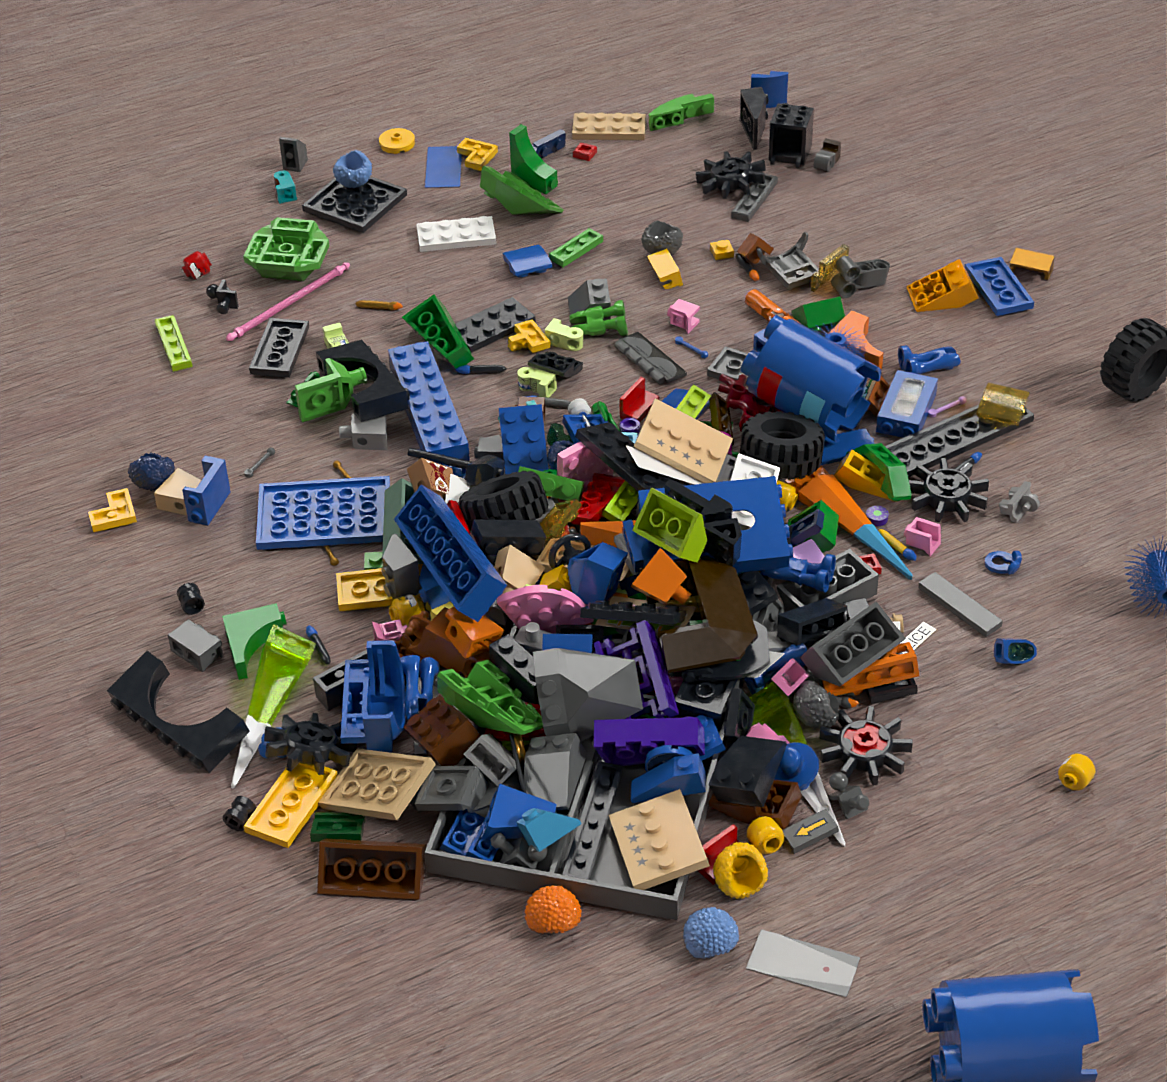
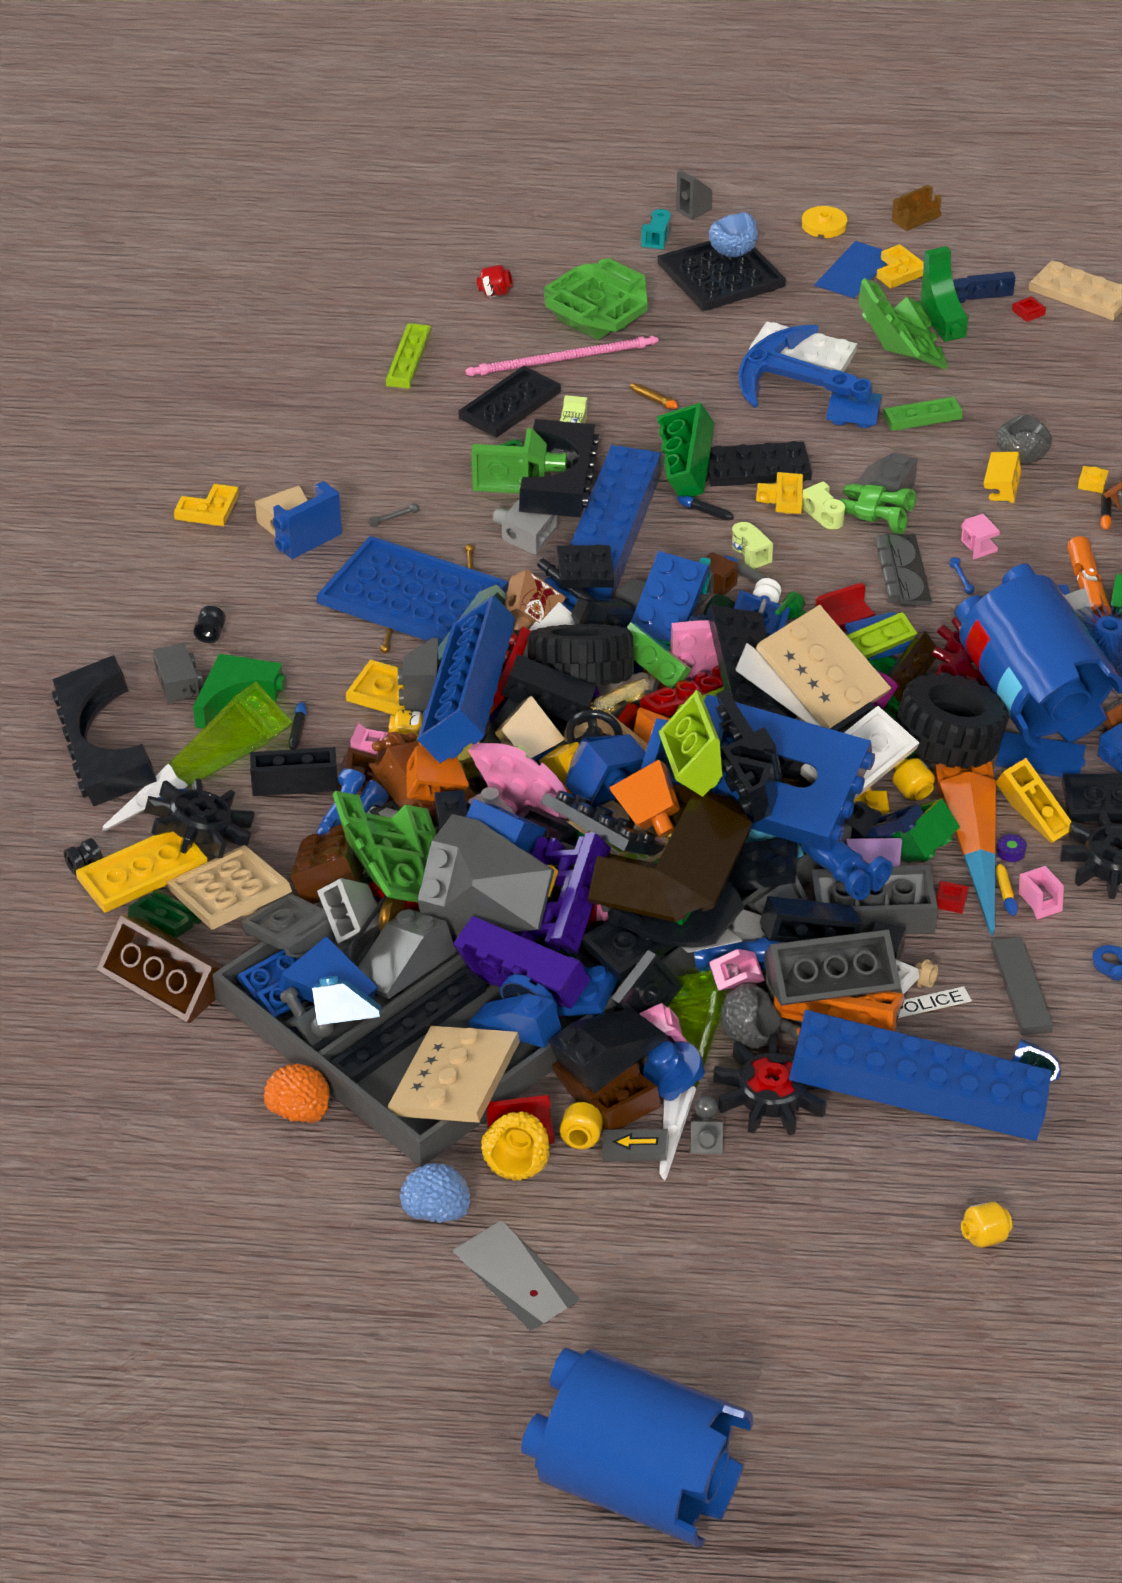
camera: 30 degrees right, 0 degrees up
dark blue hair [128,452,175,491] -> none
black piece [206,280,239,315] -> none
blue piece [341,640,406,753] -> none
black slope [528,351,583,377] -> none
green slope [845,443,912,502] -> none
none -> black plate [557,545,614,588]
none -> blue piece [738,325,873,408]
none -> blue brick [789,1010,1052,1141]
none -> pearl gold hinge [892,185,942,231]

